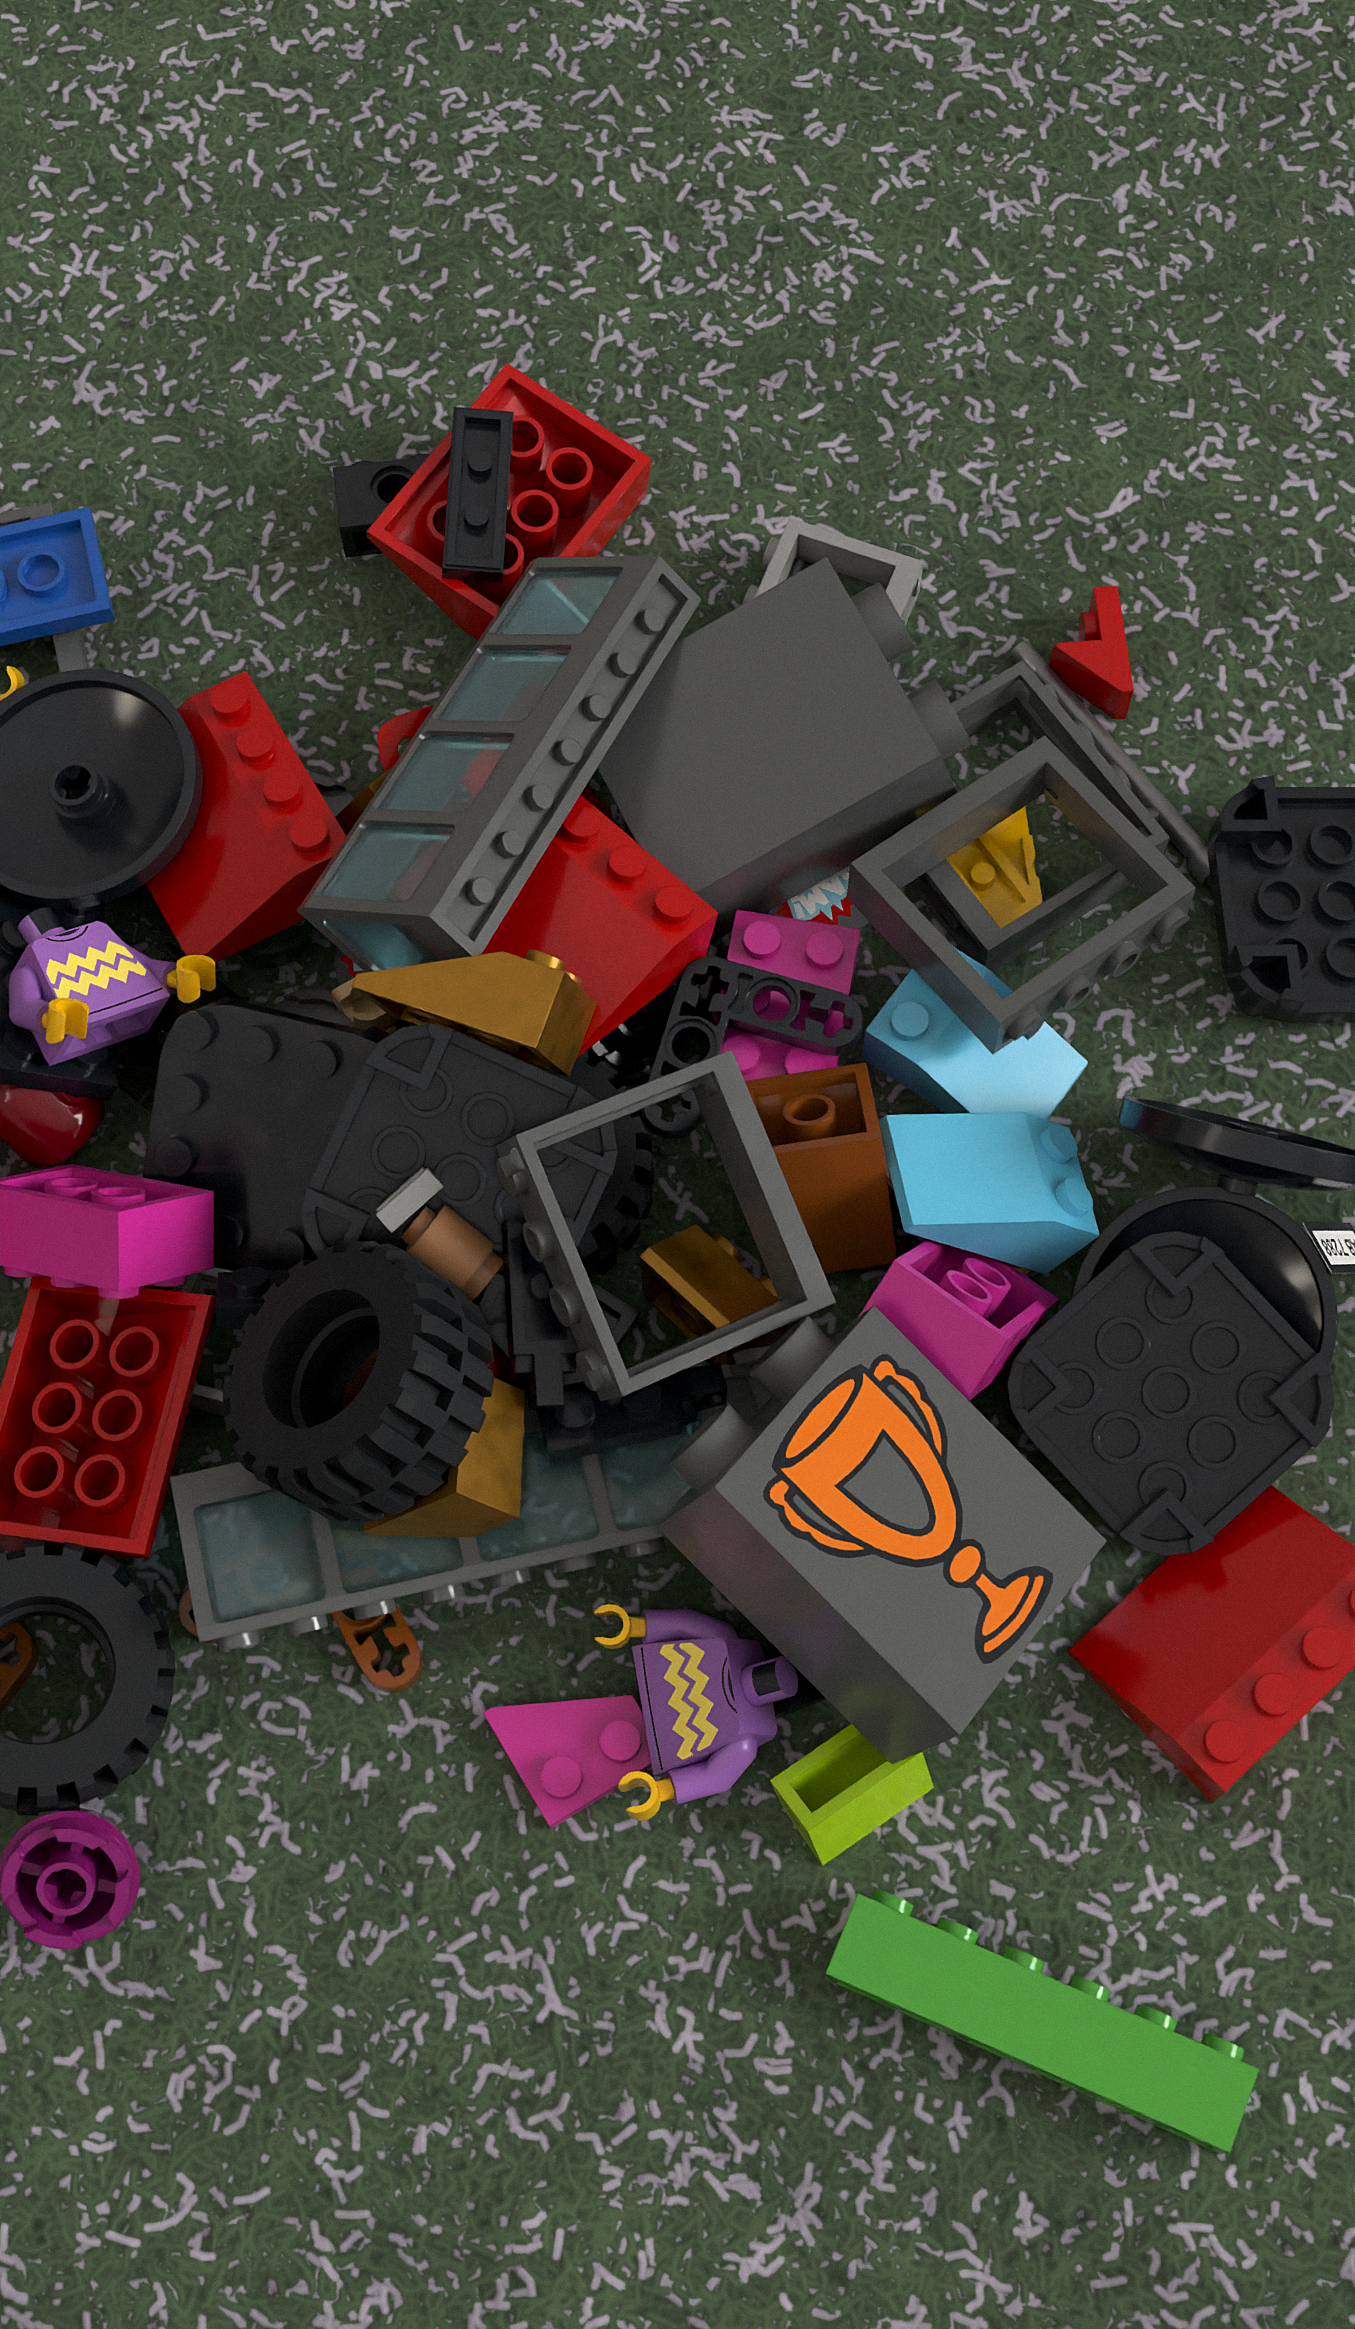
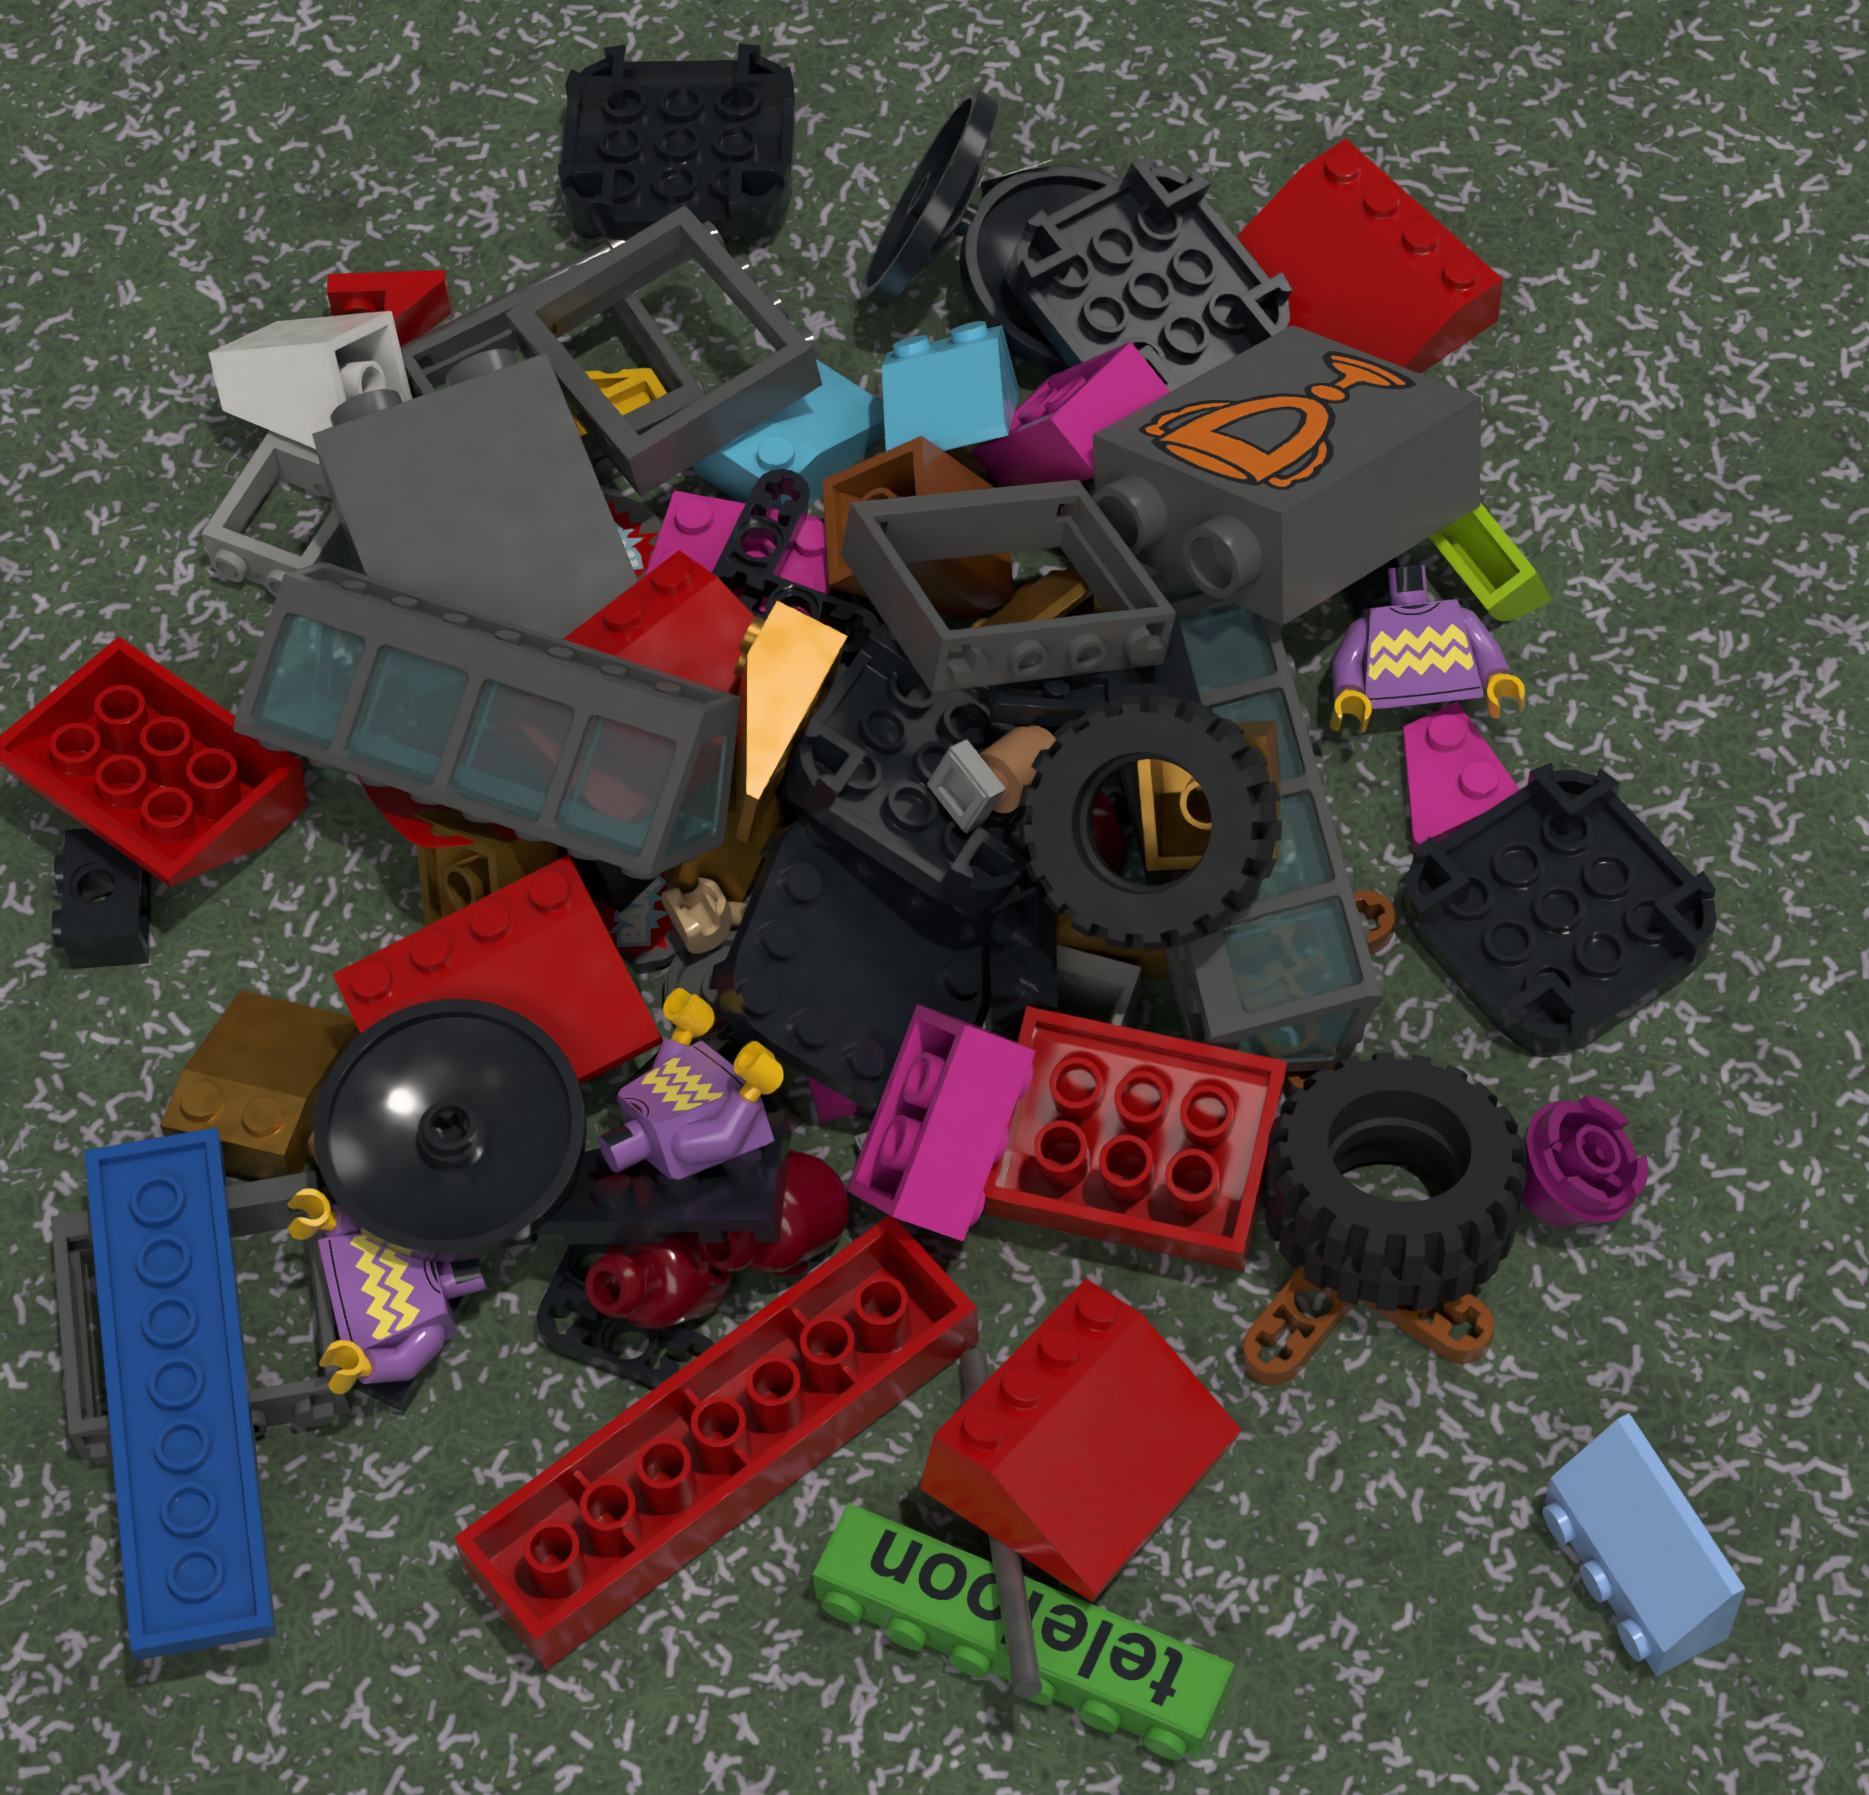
camera: 85 degrees left, 10 degrees down
black tile [442,407,514,583] -> none
bright green brick [824,1889,1259,2154] -> none
none -> pearl gold slope [160,990,359,1180]
none -> white slope [208,311,412,449]
none -> black plate [1402,762,1717,1058]

